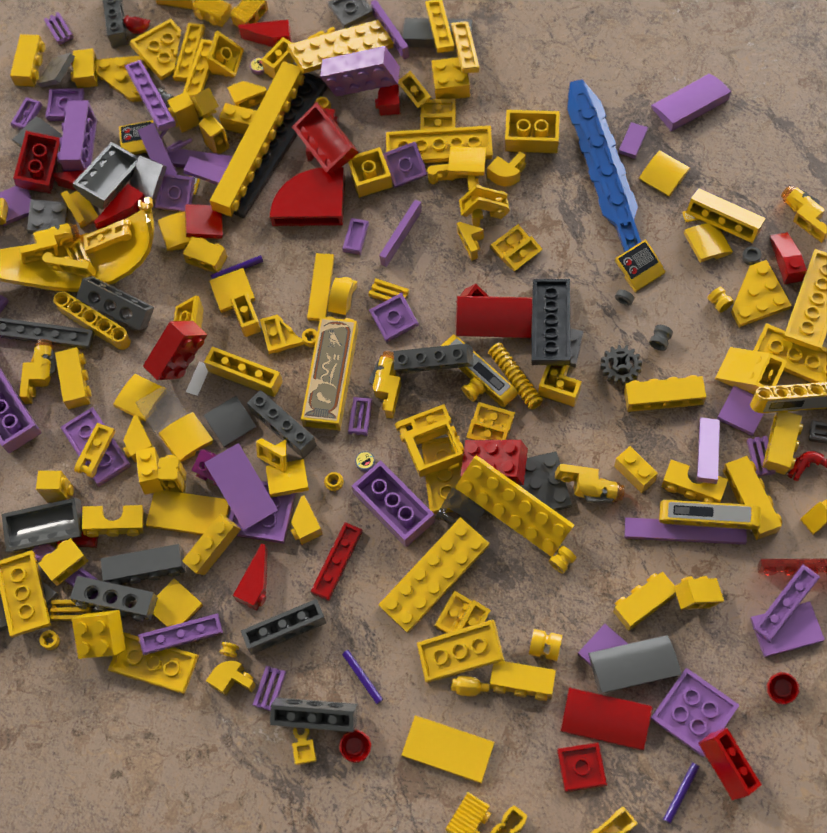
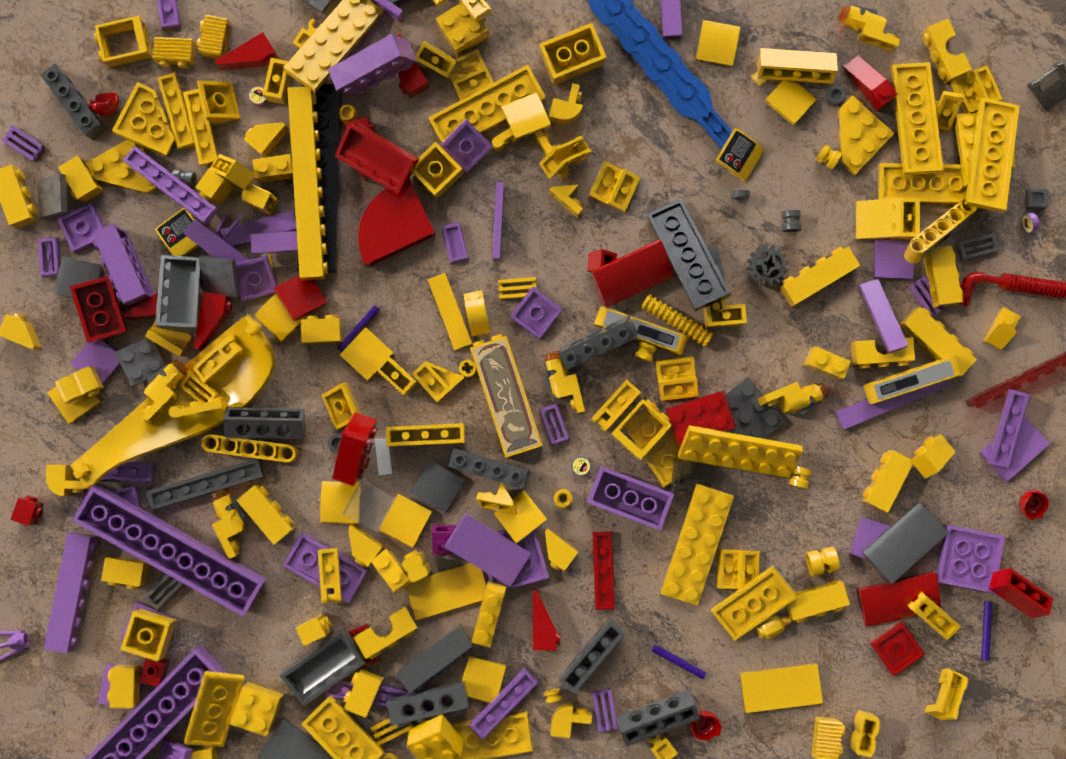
camera: 30 degrees left, 20 degrees up
none -> yellow plate [908,592,961,640]

